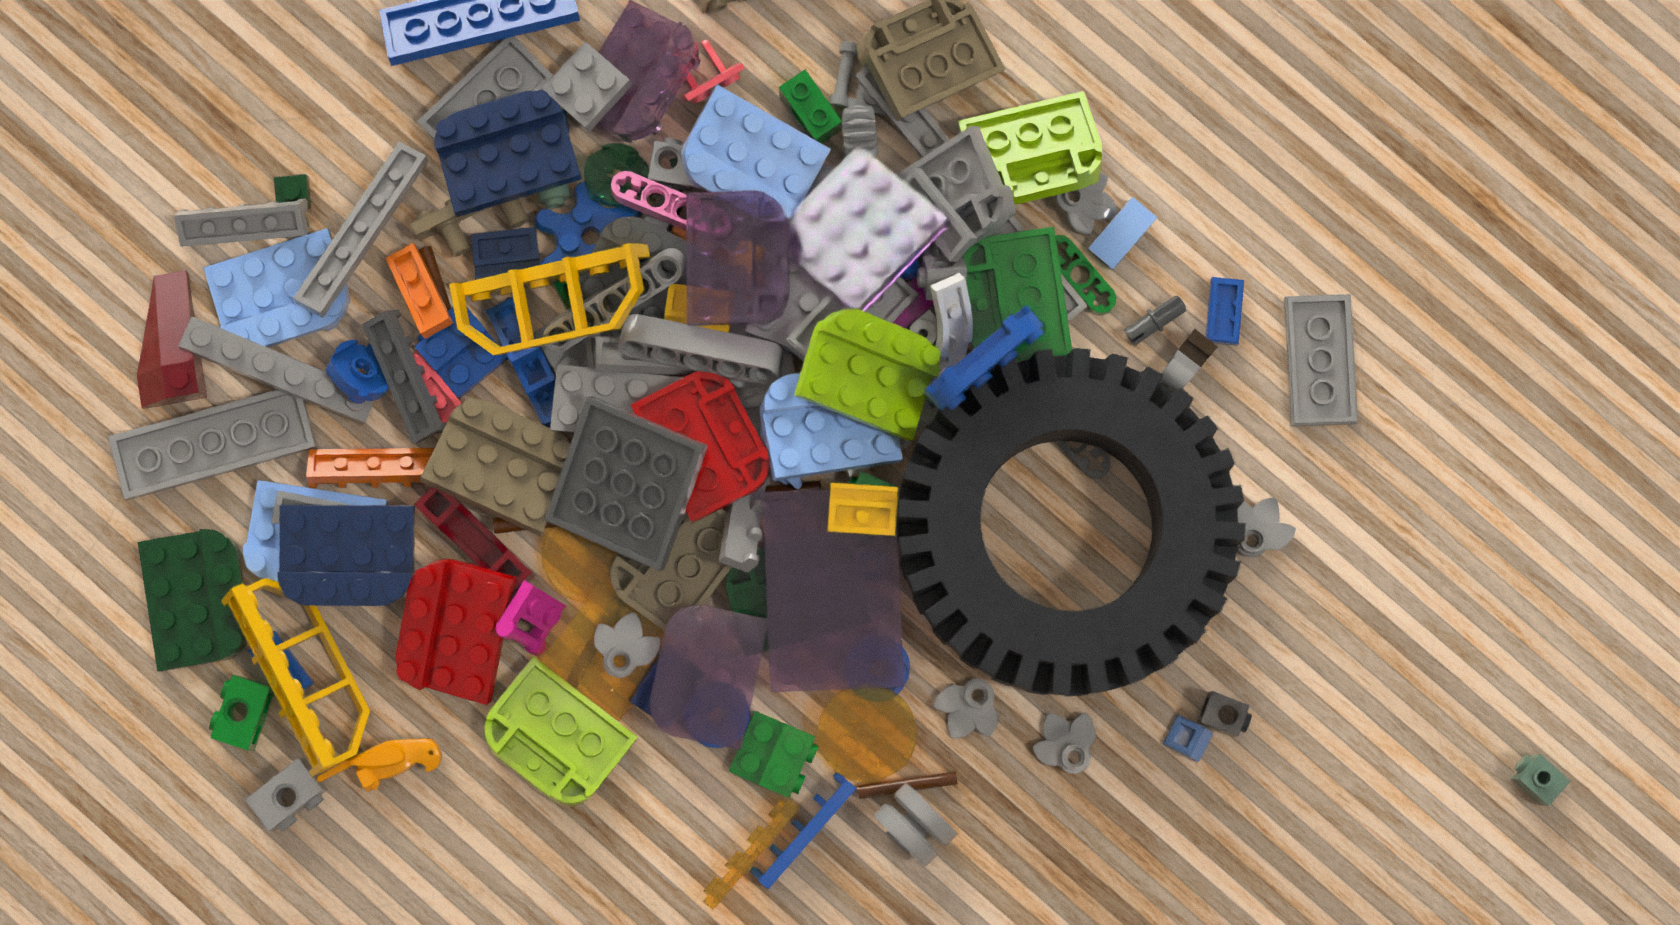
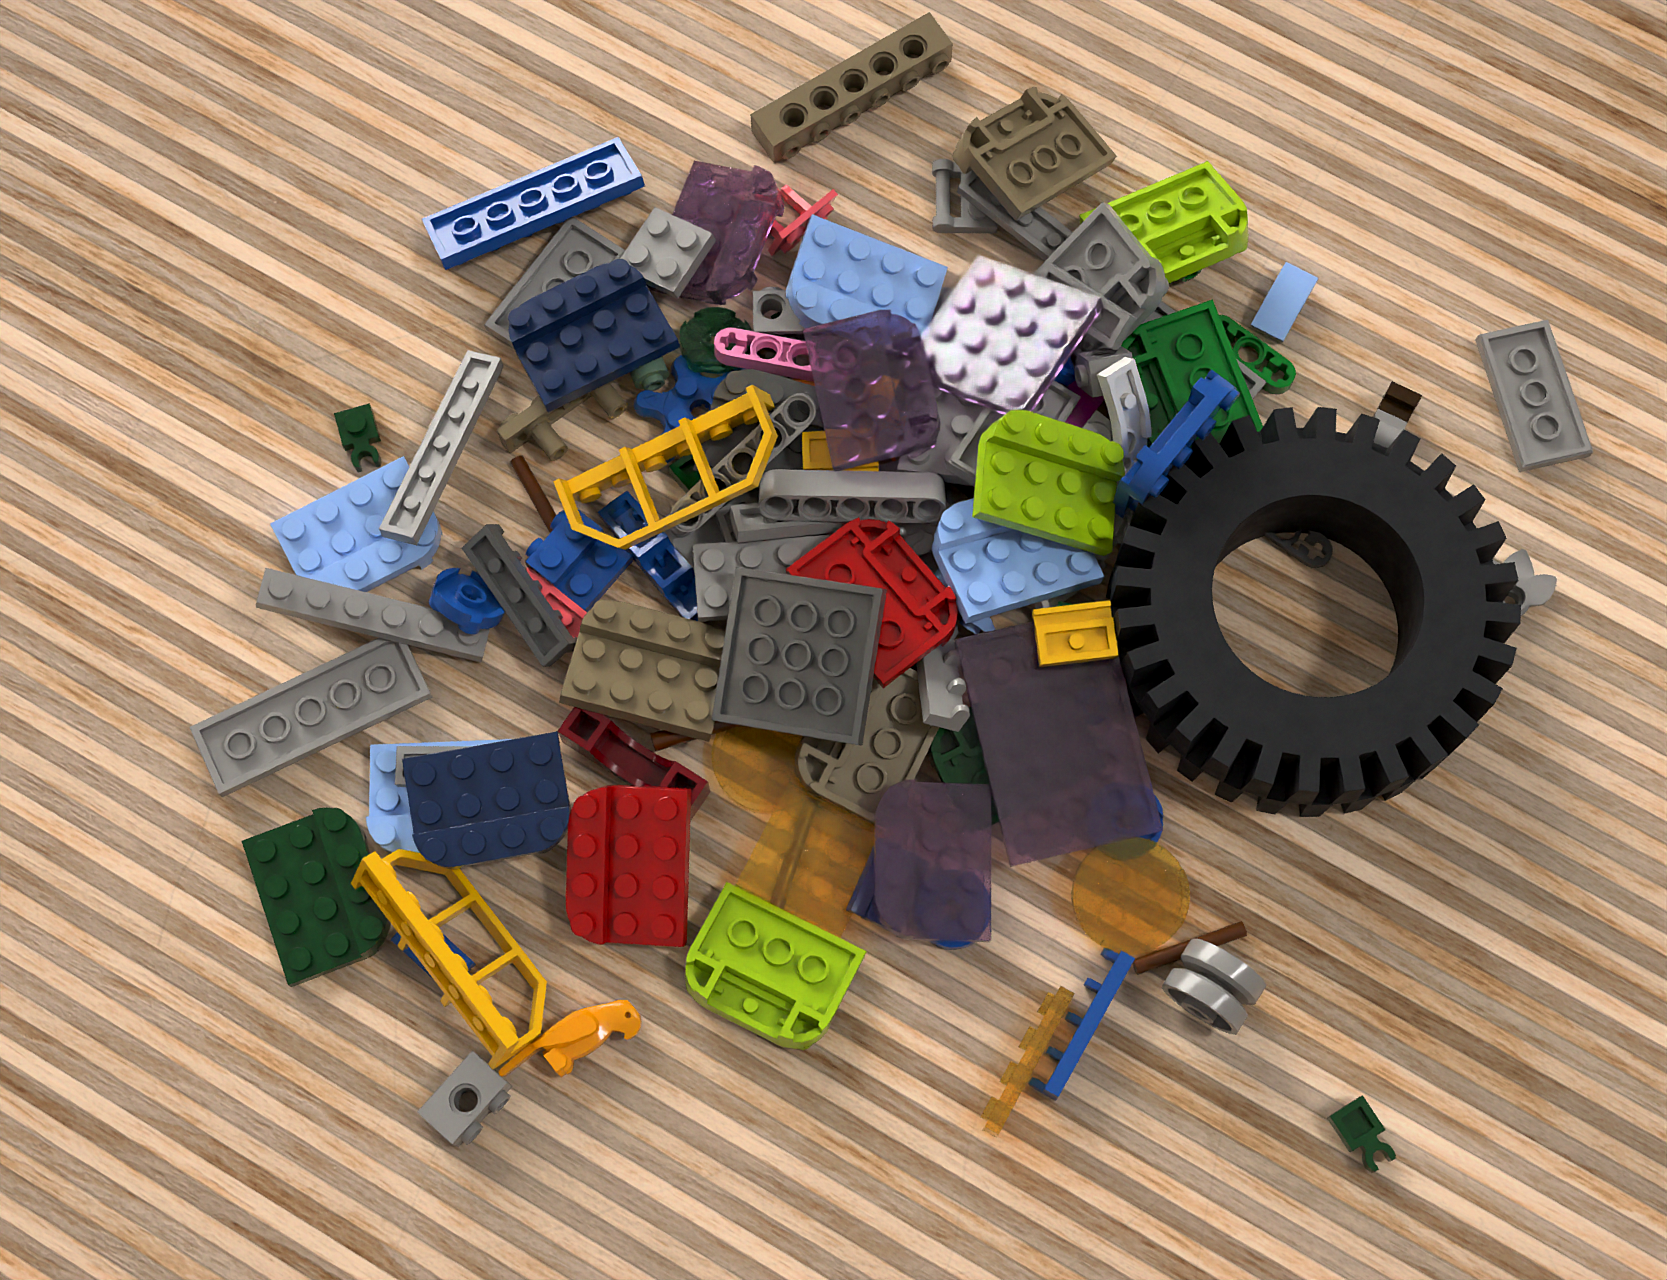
camera: 10 degrees left, 10 degrees down
dark red wedge [137,270,207,409] -> none
light grey hinge [174,199,309,247] -> none
green brick [209,675,274,751] -> none
orange hinge [306,448,435,489] -> none
orange plate [385,243,453,339] -> none
dark blue plate [471,227,540,280] -> none
dark pink plate [496,580,566,656] -> none
light grey plate [594,613,661,678] -> none
green plate [729,711,819,798] -> none
green brick [779,69,842,144] -> none
light grey gear [842,105,878,161] -> none
light grey plate [933,679,998,739] -> none
light grey plate [1032,713,1095,774] -> none
light grey plate [1055,173,1117,235] -> none
dark grey axle [1123,296,1186,346] -> none
medium blue slope [1163,715,1213,762] -> none
black brick [1197,691,1252,737] -> none
blue plate [1205,277,1244,346] -> none

